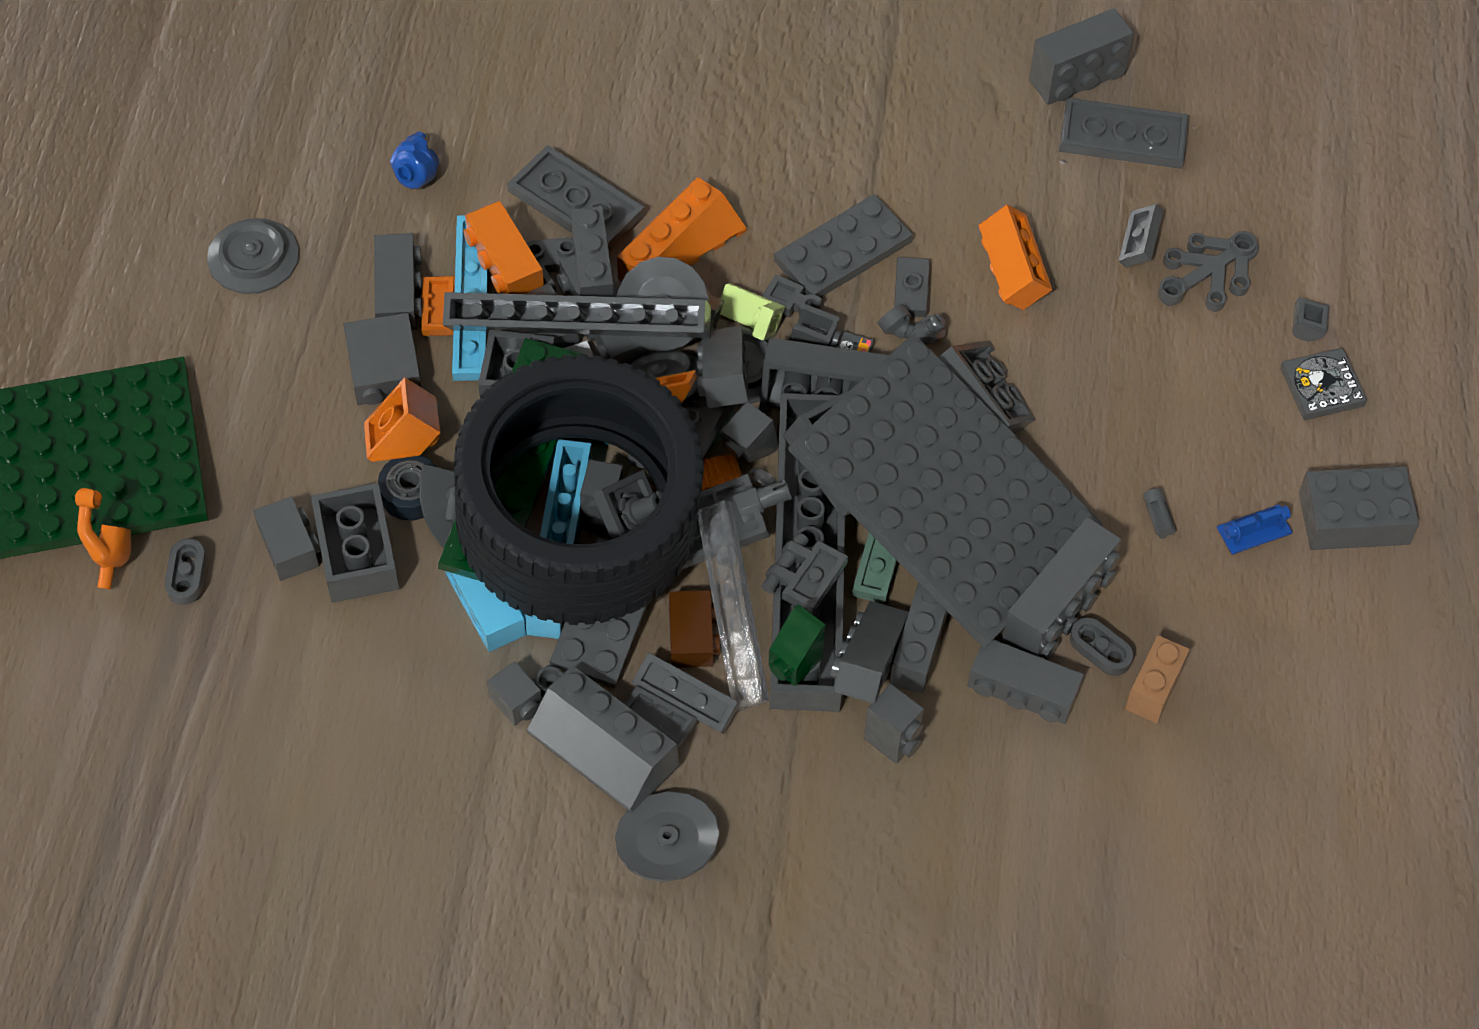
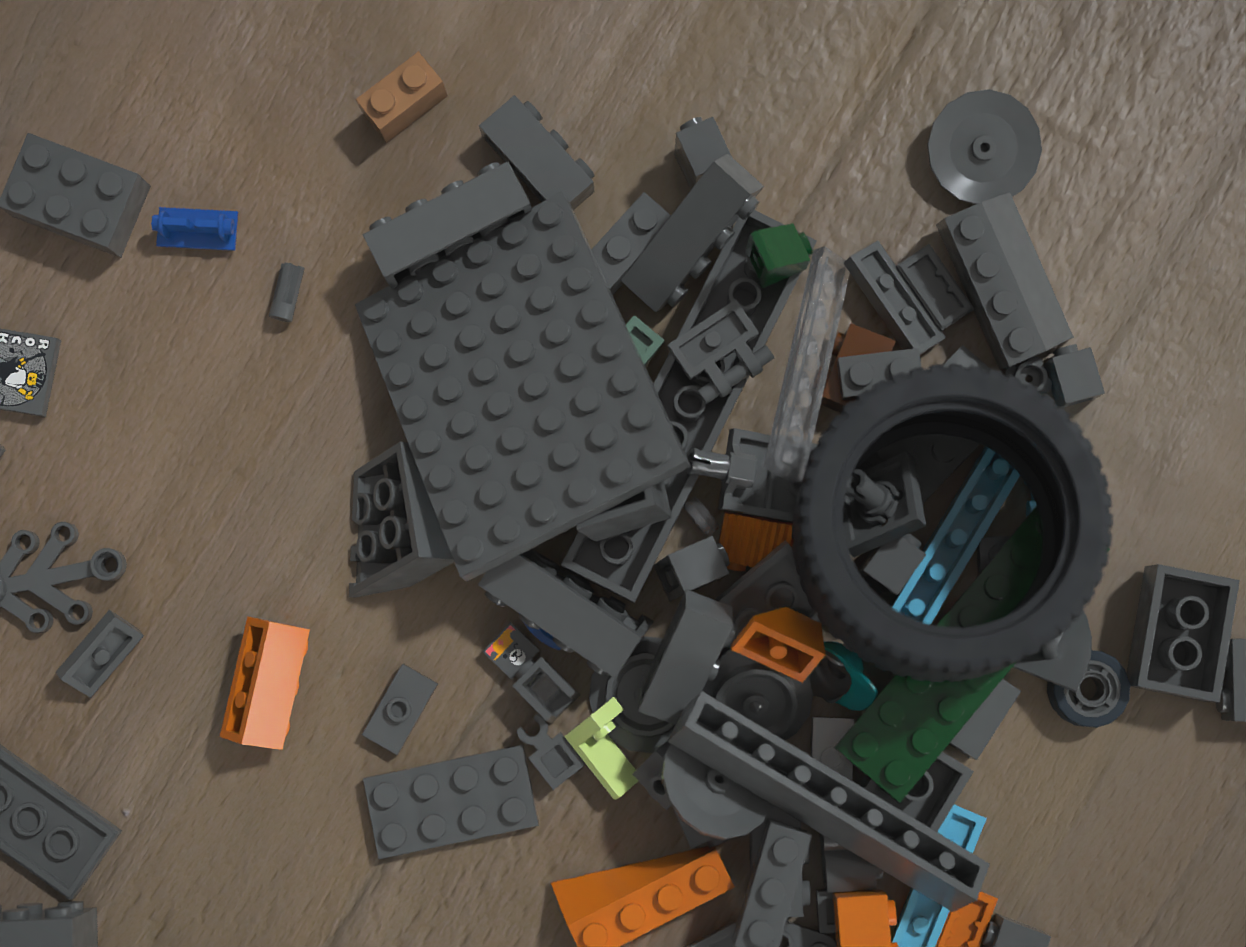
camera: 150 degrees left, 25 degrees up
dark grey brick [343,313,421,405] -> none
orange slope [364,377,441,462] -> none
dark grey arm [877,304,946,344] -> none
dark grey plate [1070,618,1133,676] -> none
none -> dark grey plate [836,348,921,400]

